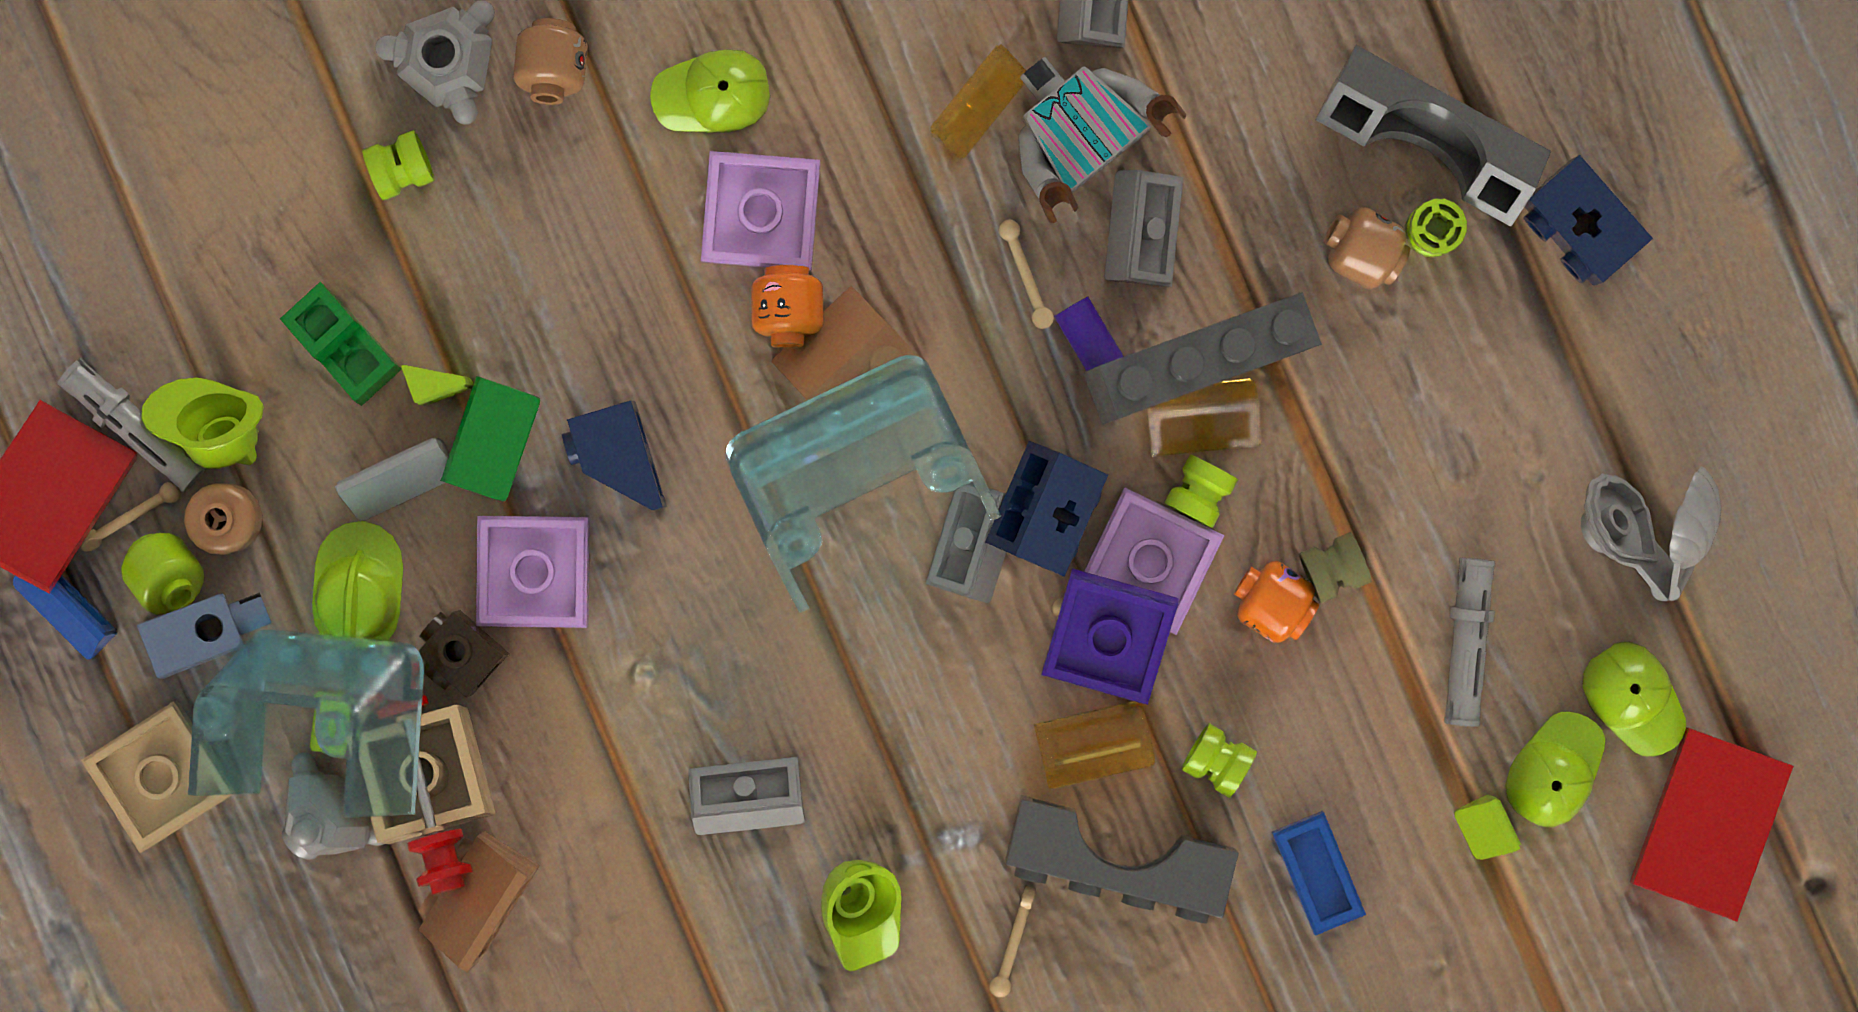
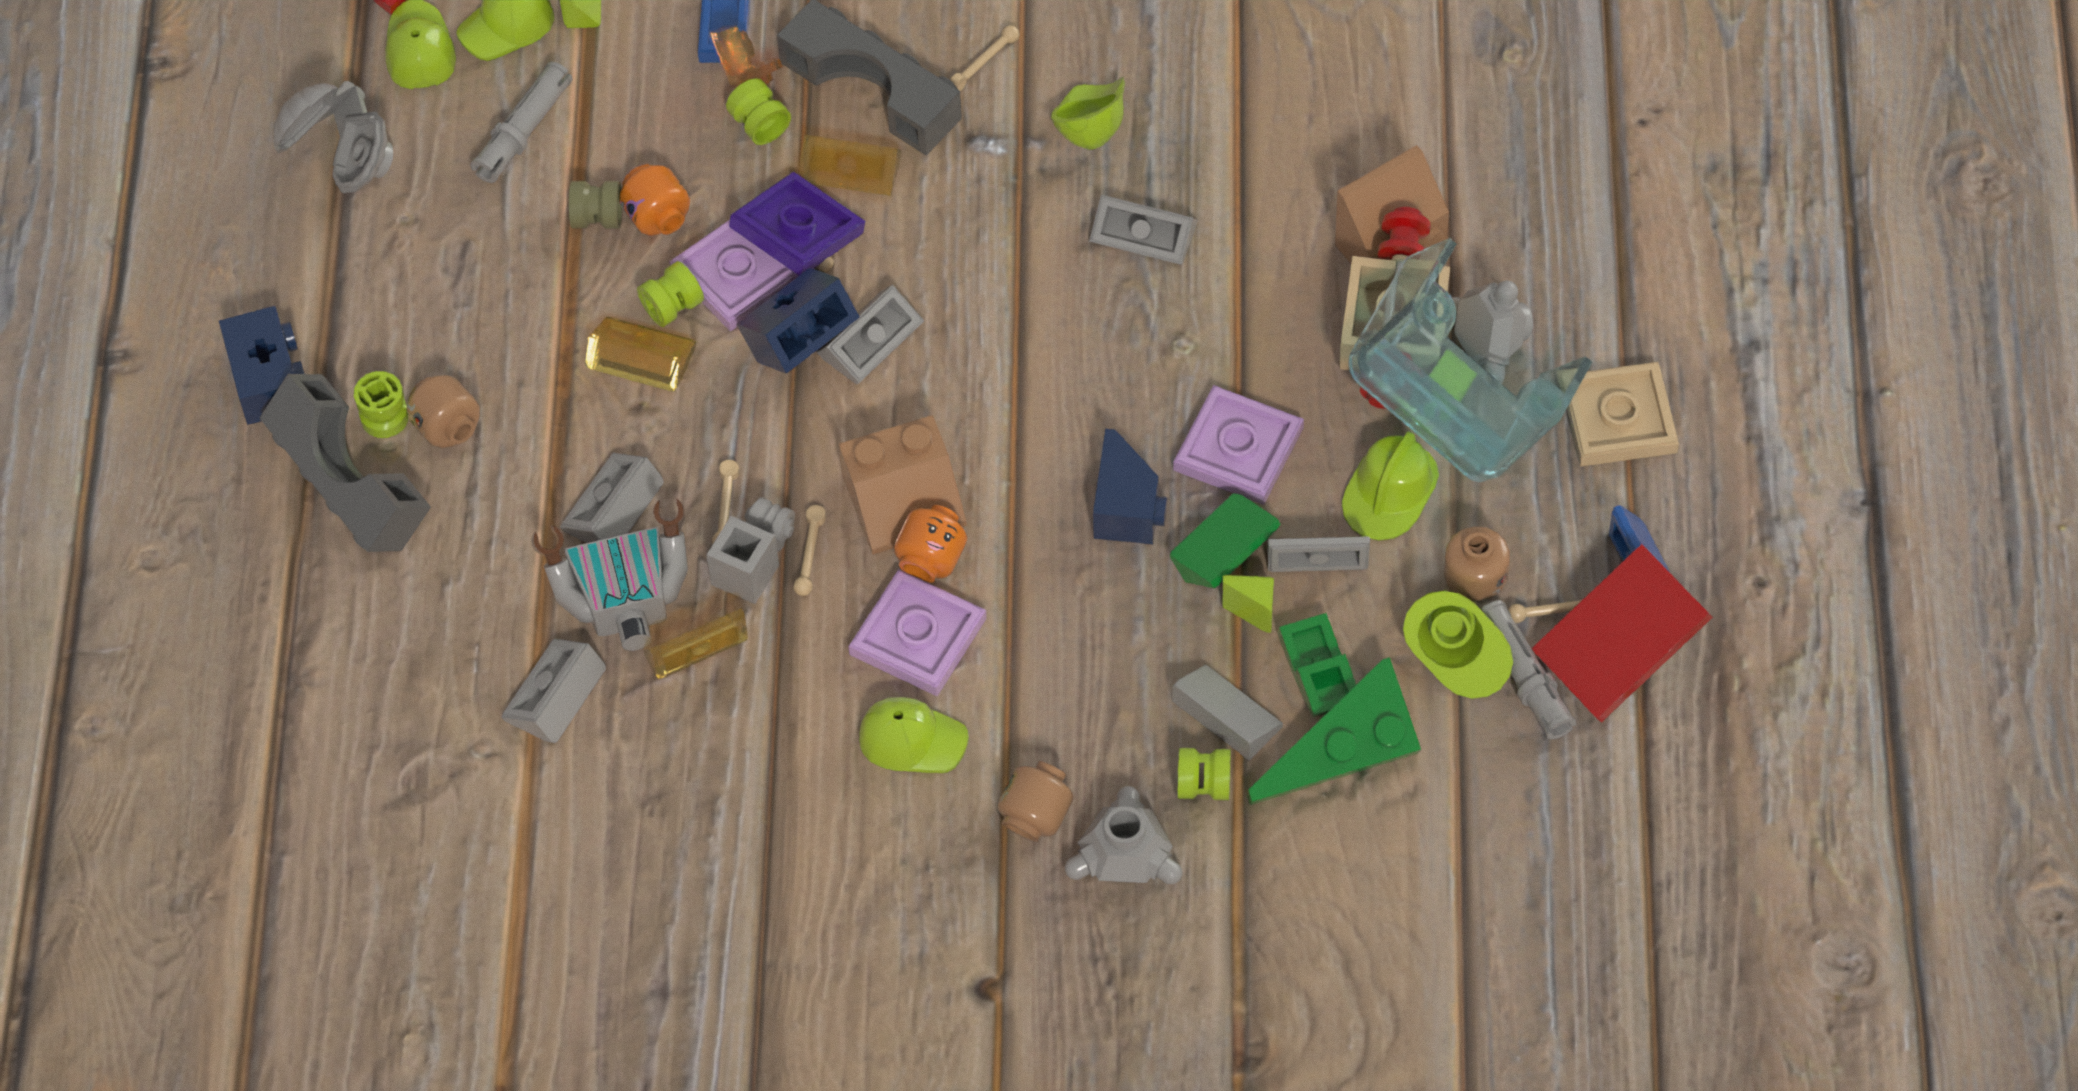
camera: 150 degrees left, 30 degrees down
lime head [121,533,205,615] -> none
sand blue torso [137,592,271,679] -> none
dark brown brick [416,610,510,698] -> none
clear light blue windscreen [725,355,1002,613] -> none
dark purple cylinder [1054,296,1124,371] -> none
dark grey arch [1083,292,1322,425] -> none
none -> light grey brick [706,497,795,604]
none -> clear orange bracket [709,25,783,85]
none -> tan hinge [793,505,826,596]
none -> light grey slope [1172,665,1283,761]
none -> green wing [1247,657,1421,805]

